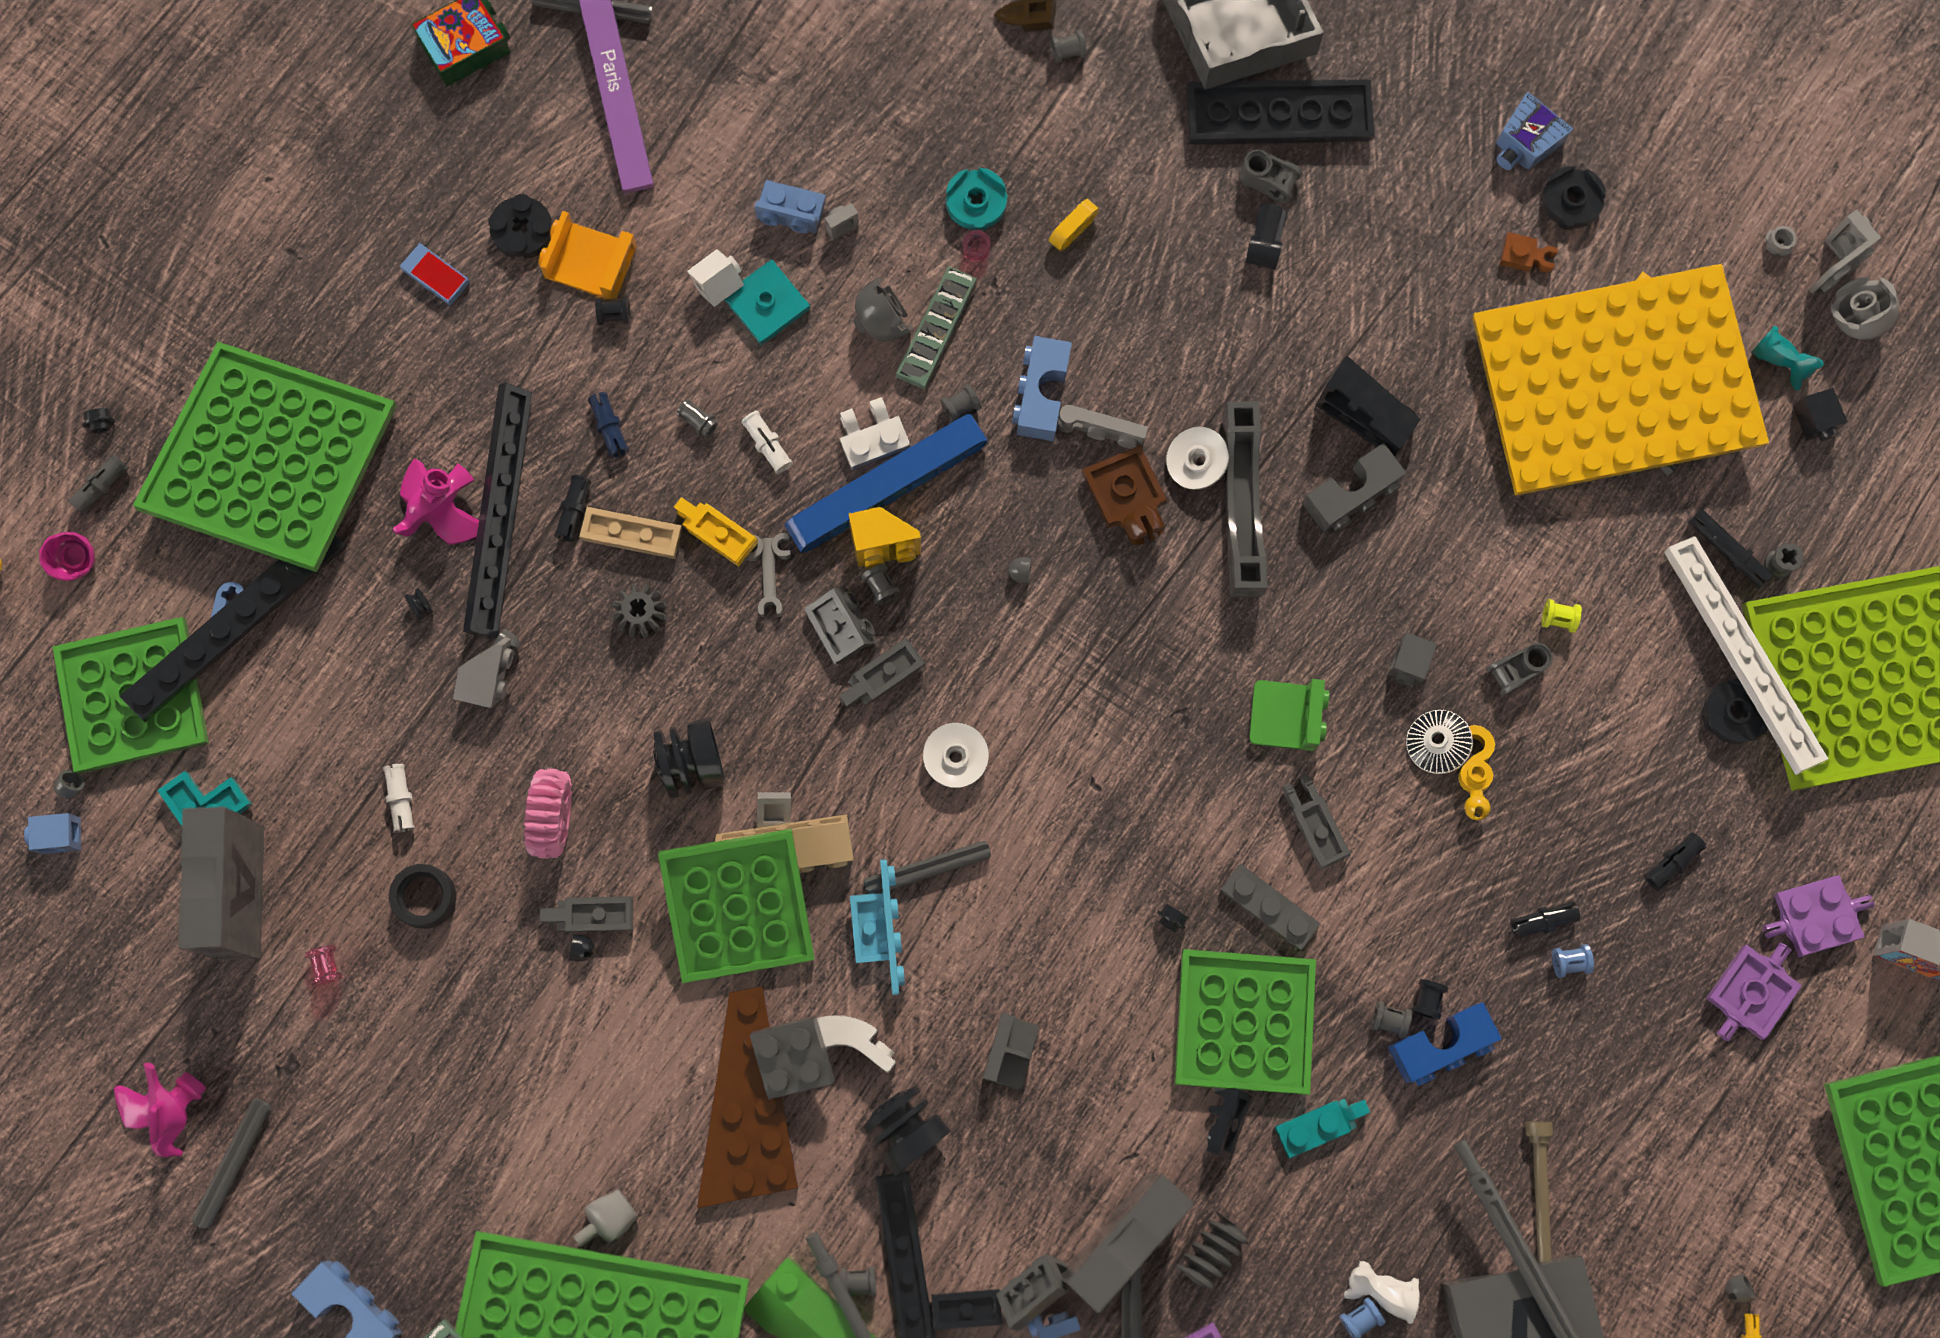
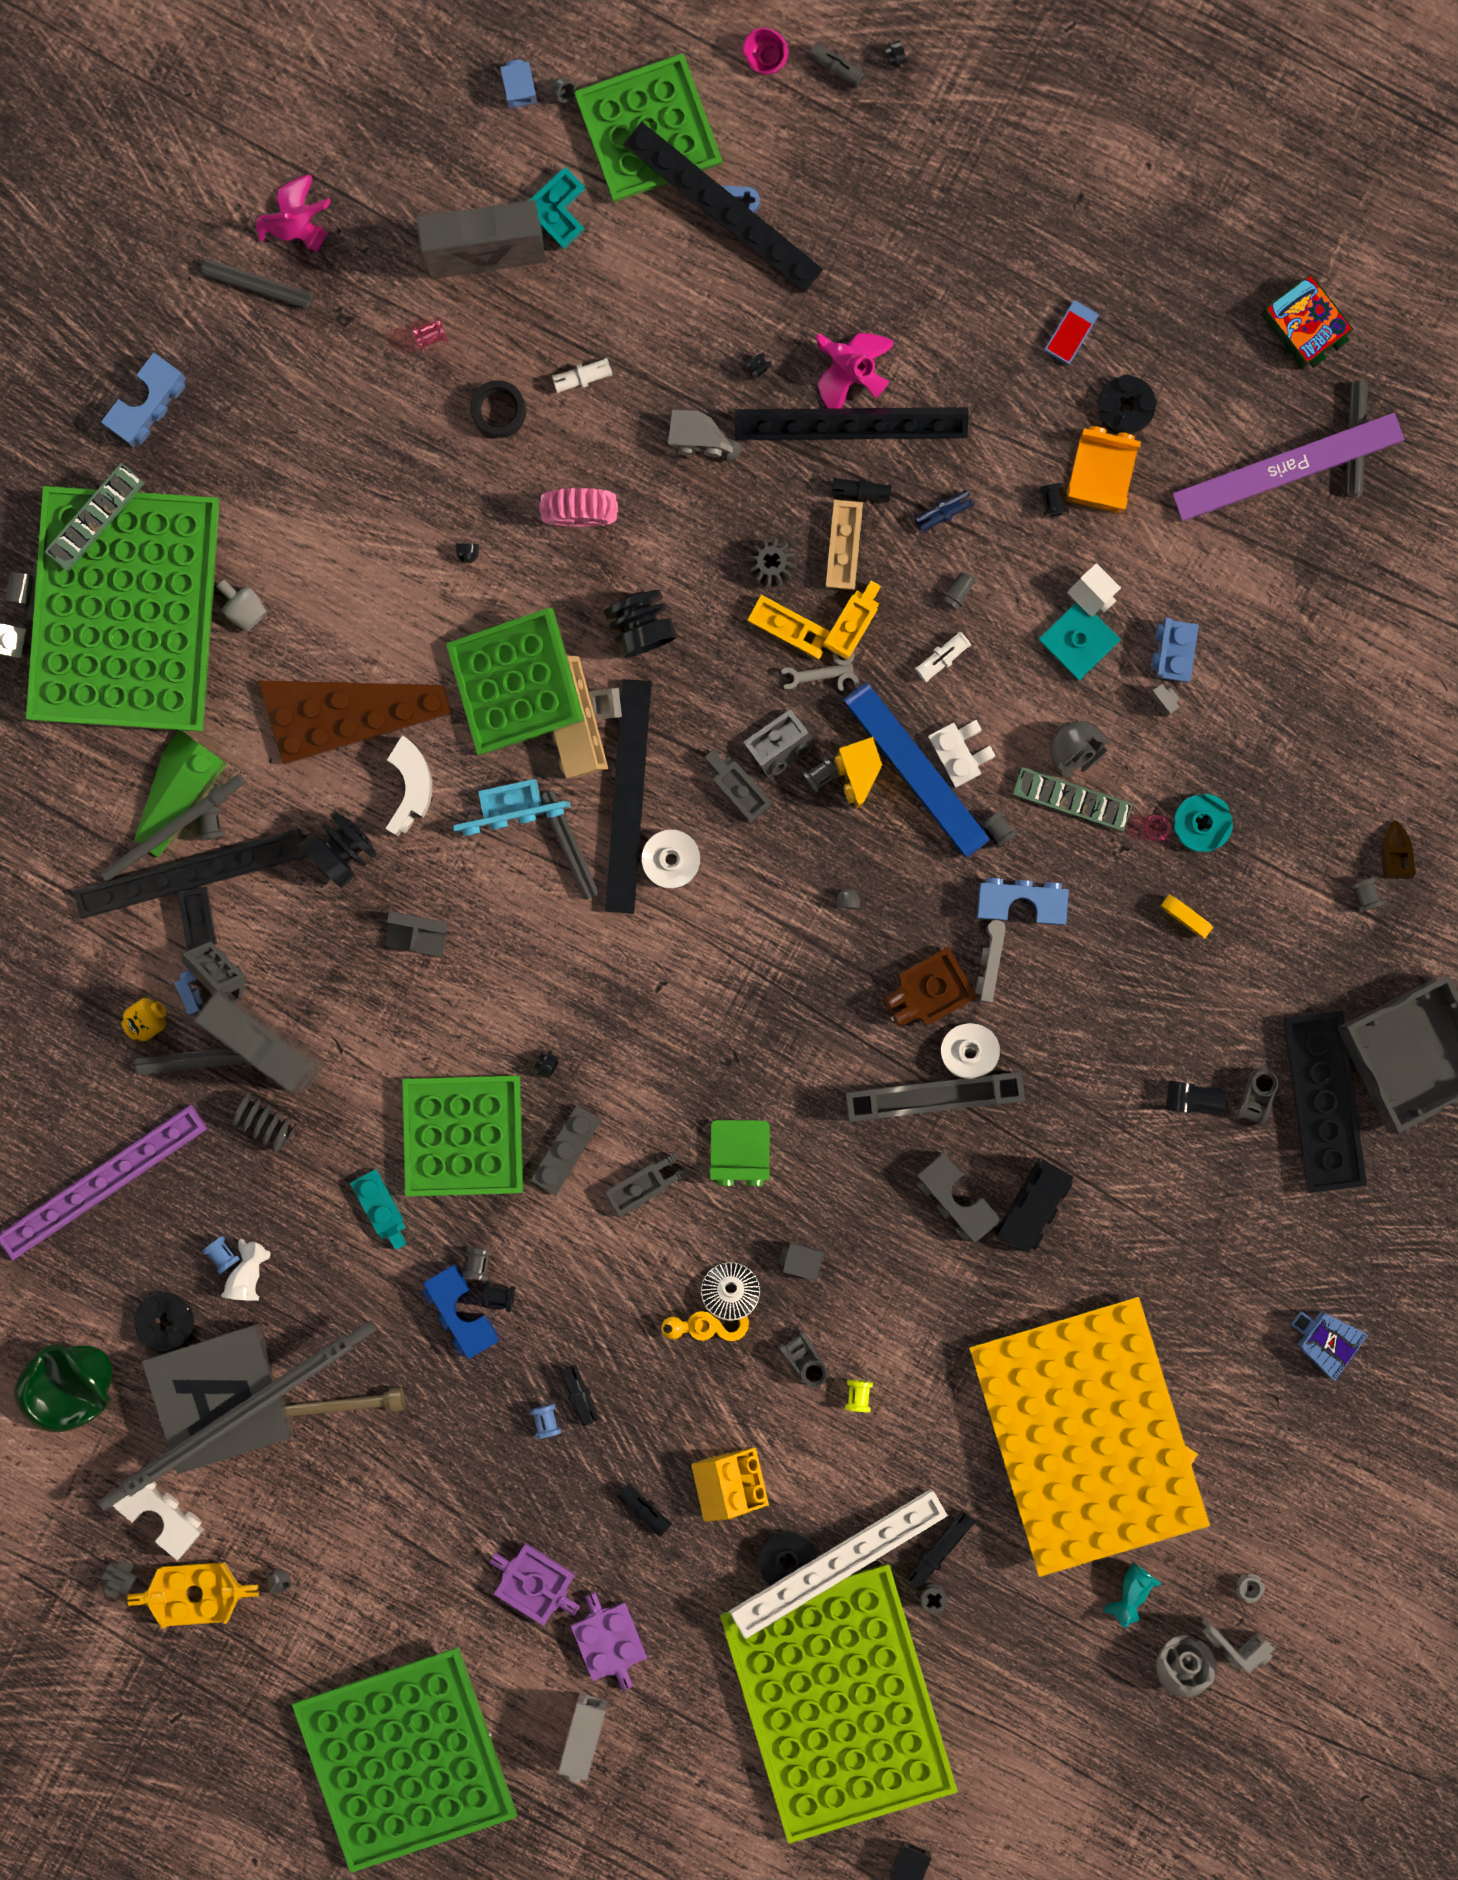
camera: 90 degrees right, 10 degrees up
bright green plate [133,342,397,572] -> none
dark grey hinge [540,896,634,933] -> none
dark grey plate [750,1015,835,1100] -> none
black plate [1206,1088,1252,1161] -> none
dark orange plate [1499,232,1558,273] -> none
black plate [1541,166,1606,230] -> none
black brick [1793,388,1848,441] -> none
none -> black tile [605,679,652,914]
none -> yellow slope [691,1447,769,1522]
none -> yellow plate [747,595,830,660]

